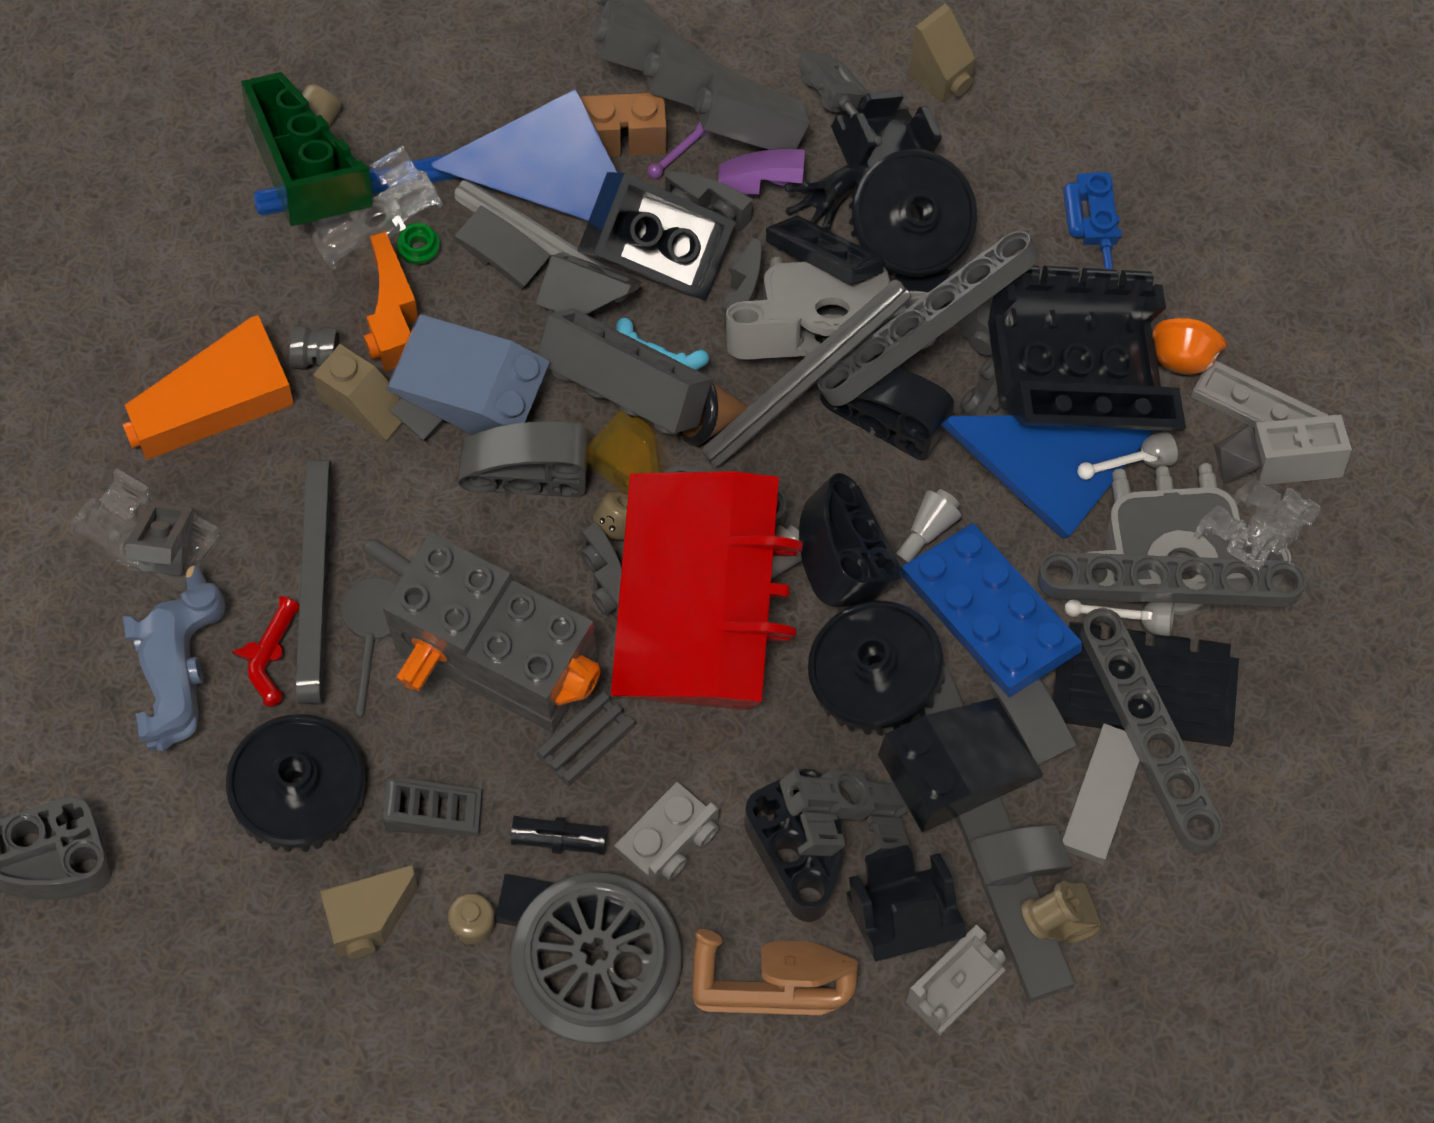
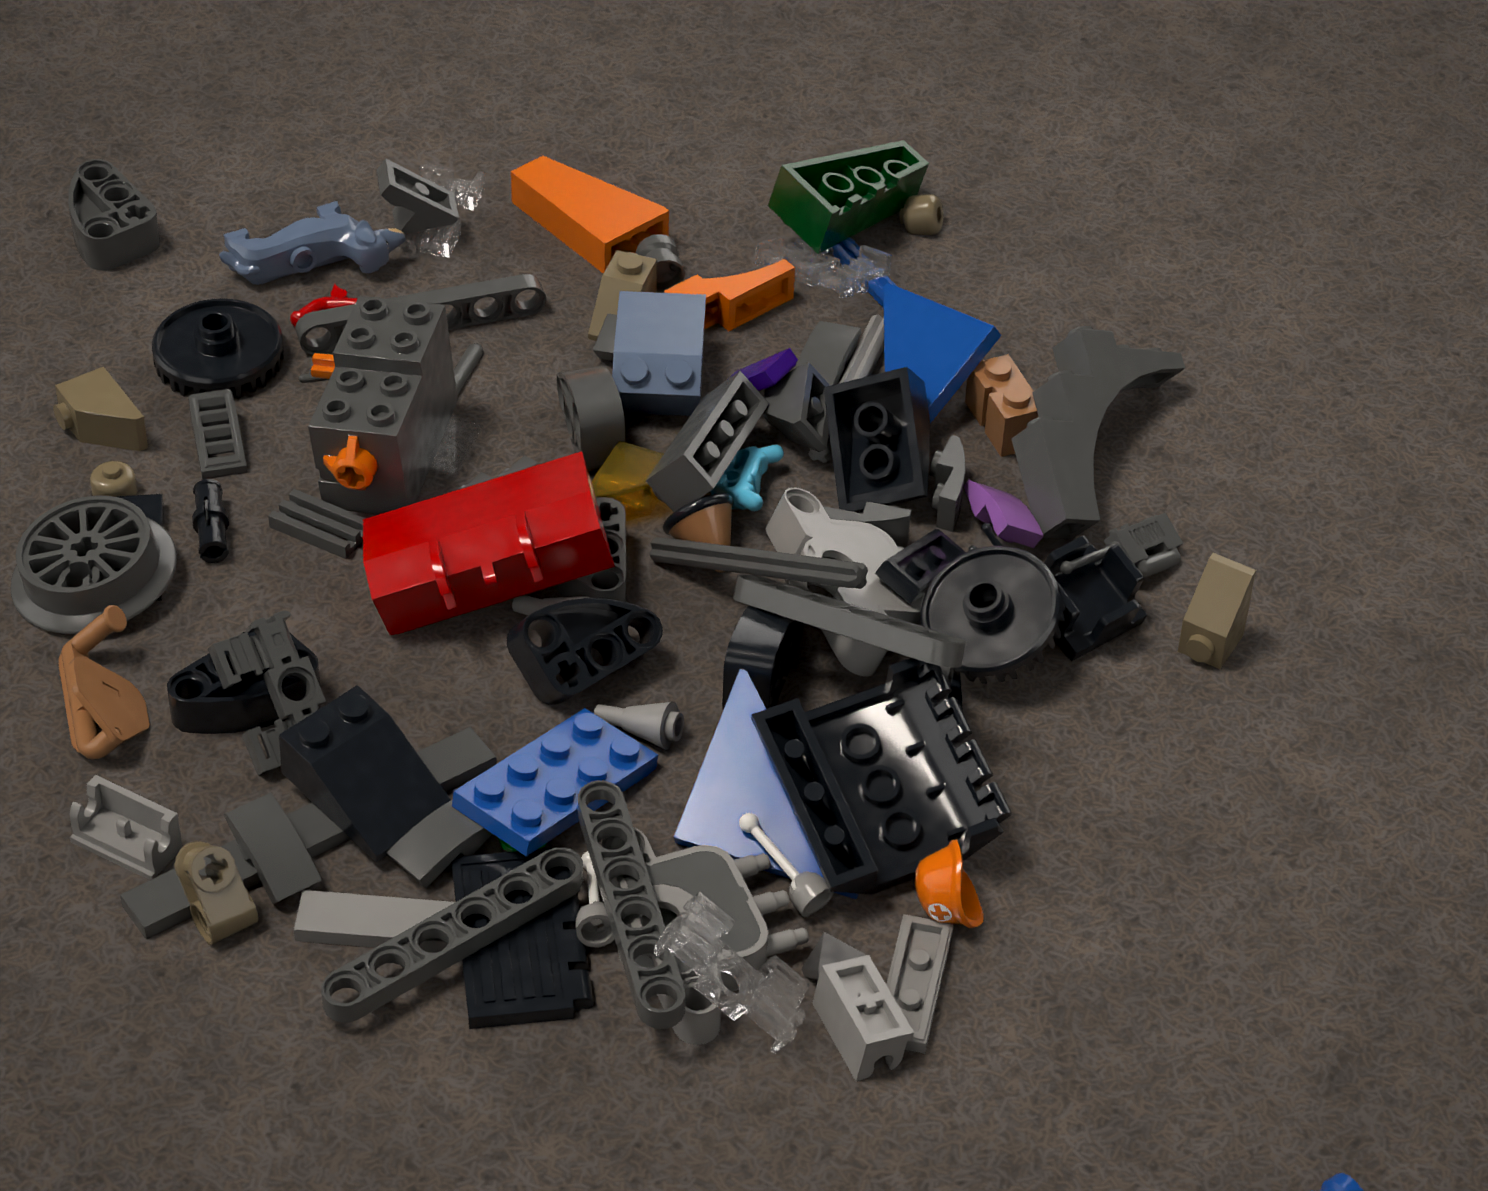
camera: 75 degrees right, 20 degrees down
green plate [397,223,440,264] -> none
light grey bracket [614,782,719,887] -> none
medium lavender hinge [647,123,709,179] -> none
black wheel [808,601,945,736] -> none
black panel [846,845,966,962] -> none
blue piece [1063,172,1122,269] -> none
none -> dark purple tile [727,348,798,391]

